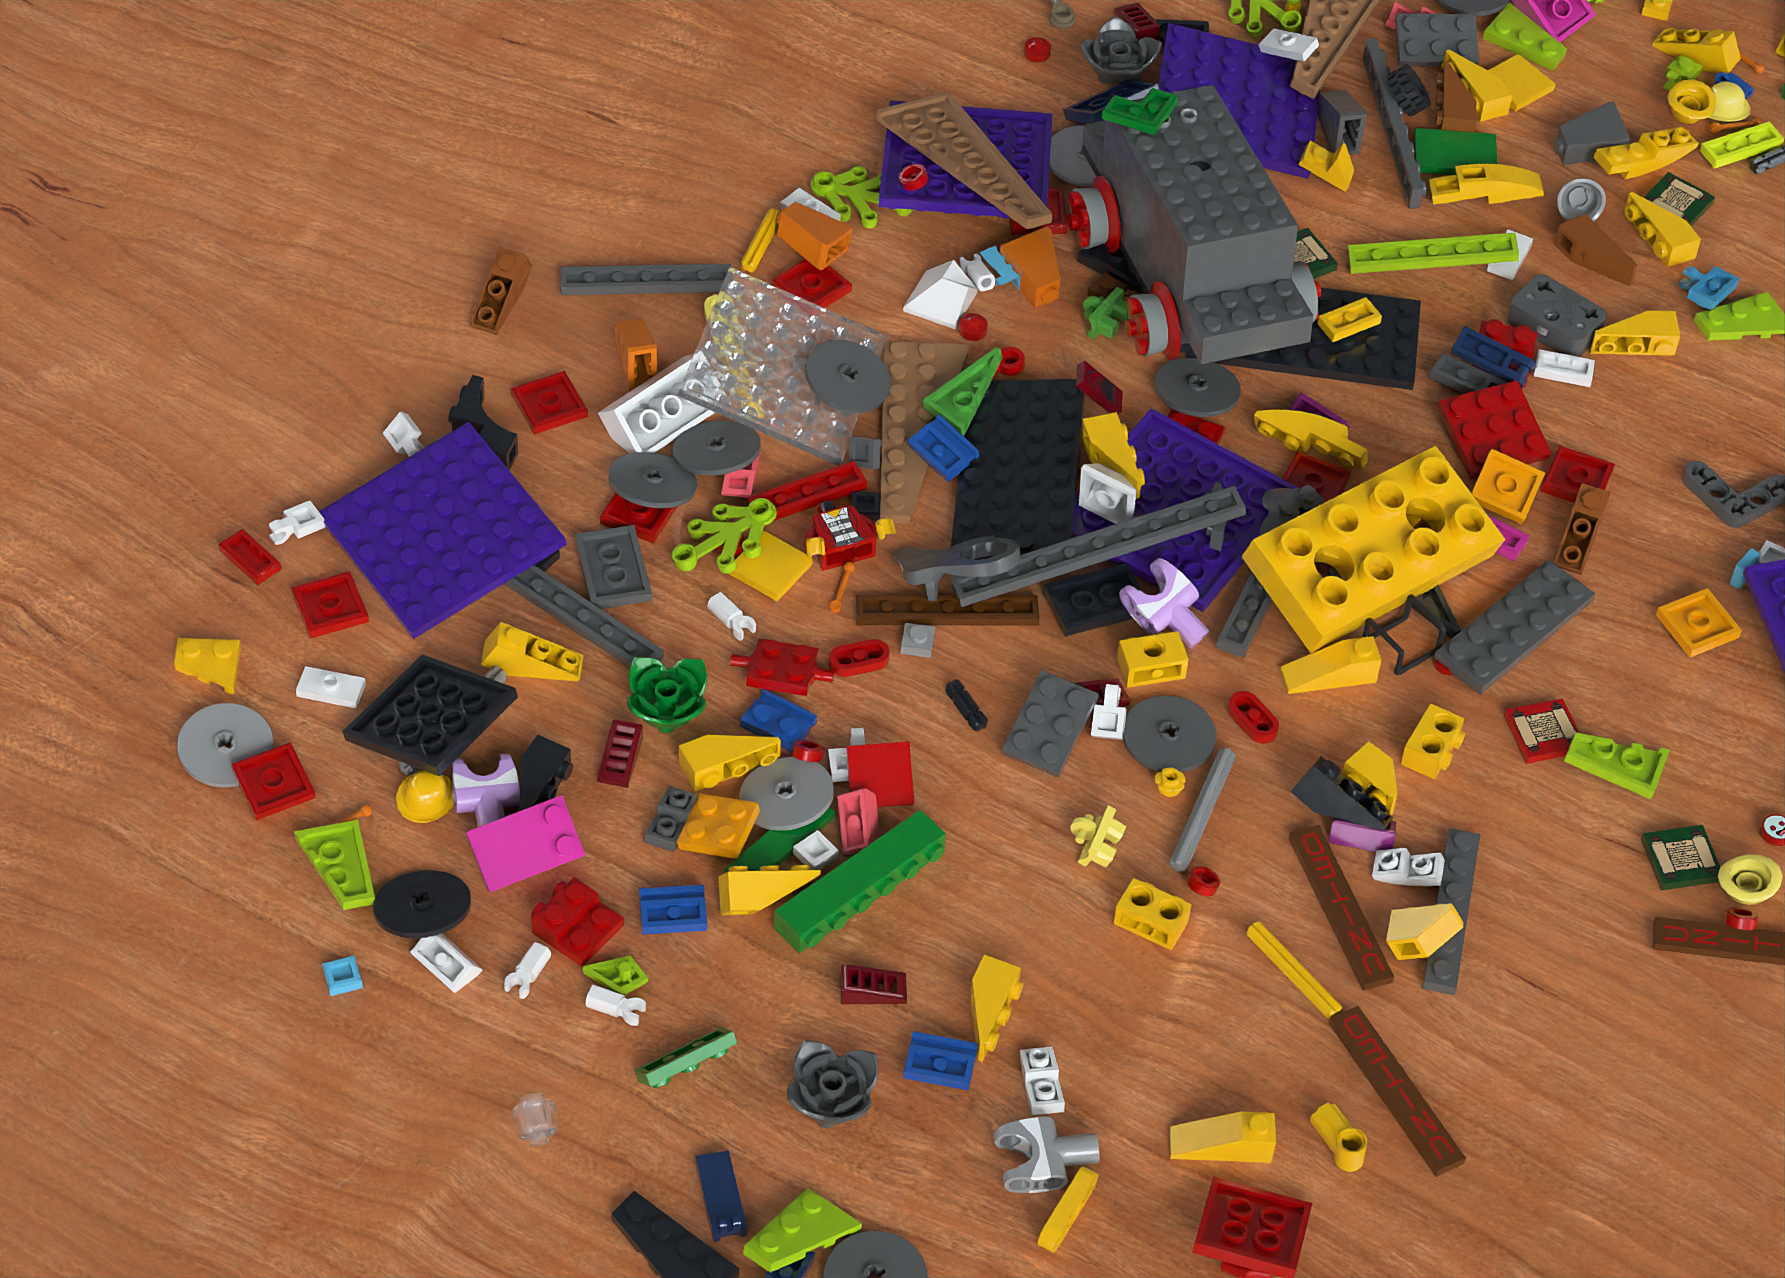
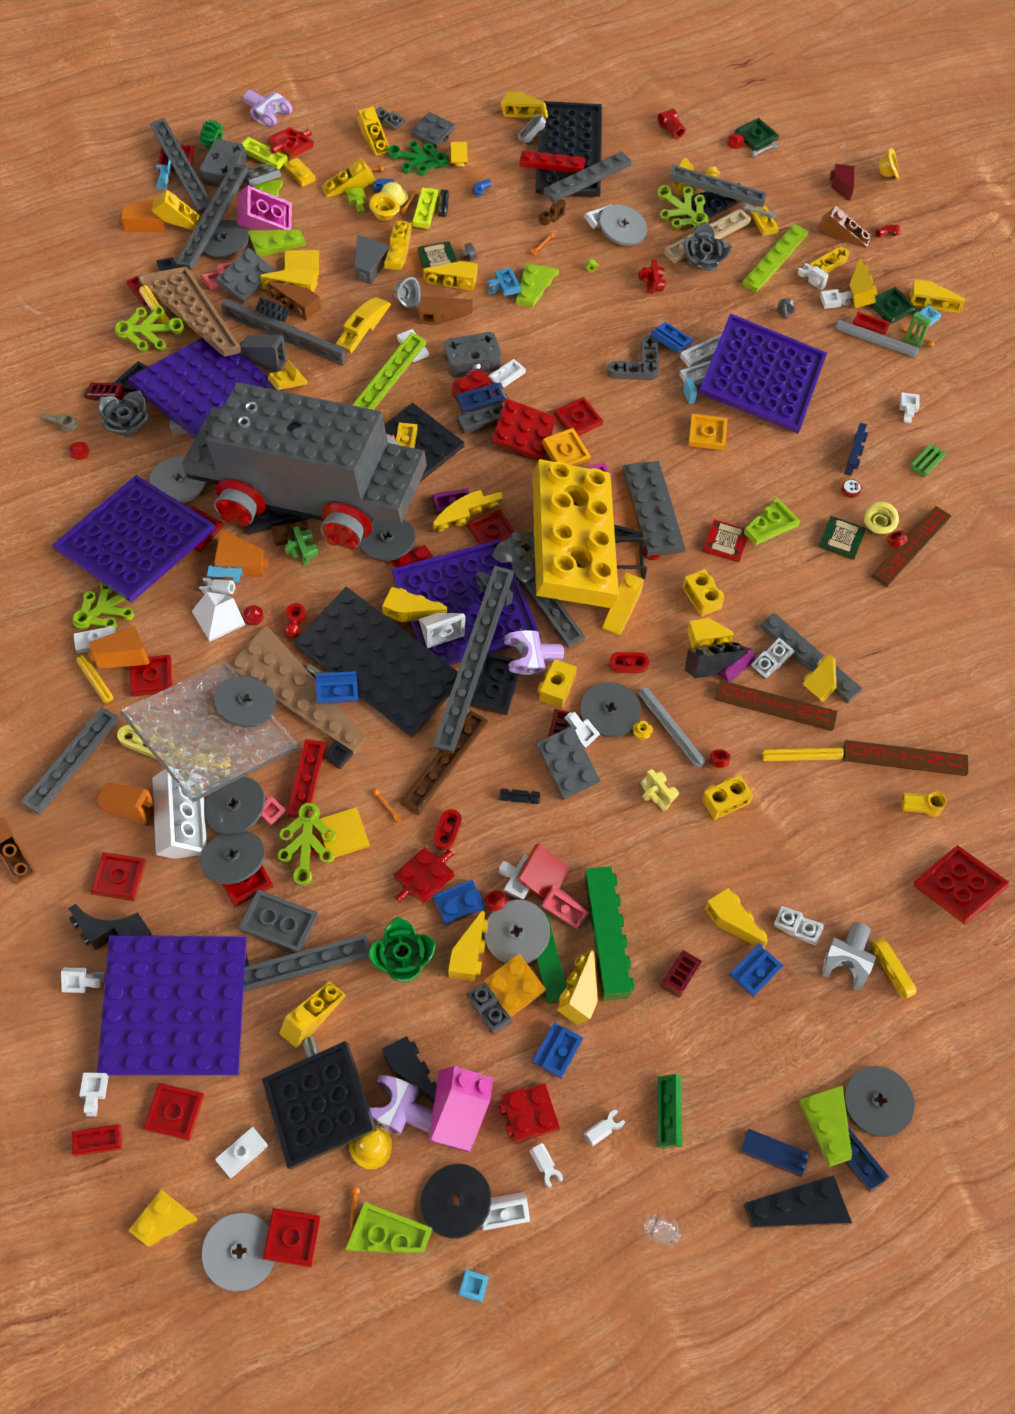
camera: 55 degrees left, 10 degrees up
lime piece [583,955,648,995] -> none
dark red slope [597,719,643,788] -> none
white bar [707,592,756,641] -> none
dark grey brick [787,1040,878,1128] -> none
white plate [793,830,839,870] -> none
torso [803,501,896,571] -> none
dark grey tile [849,436,882,469] -> none
medium nougat wing [876,92,1052,229] -> none
dark grey animal [892,535,1020,601] -> none
red tile [899,164,929,191] -> none
light grey plate [901,623,936,658] -> none
bright green wing [923,347,1002,436] -> none
dark blue plate [1063,80,1159,124] -> none
dark red tile [1076,360,1123,414] -> none
green tile [1102,88,1178,135] -> none
yellow slope [1170,1111,1276,1163] -> none
white plate [1259,29,1319,62] -> none
green tile [1414,128,1498,175] -> none
dark orange slope [1554,483,1610,575] -> none
yellow slope [1590,311,1680,355] -> none
none -> dark grey tile [460,243,477,261]

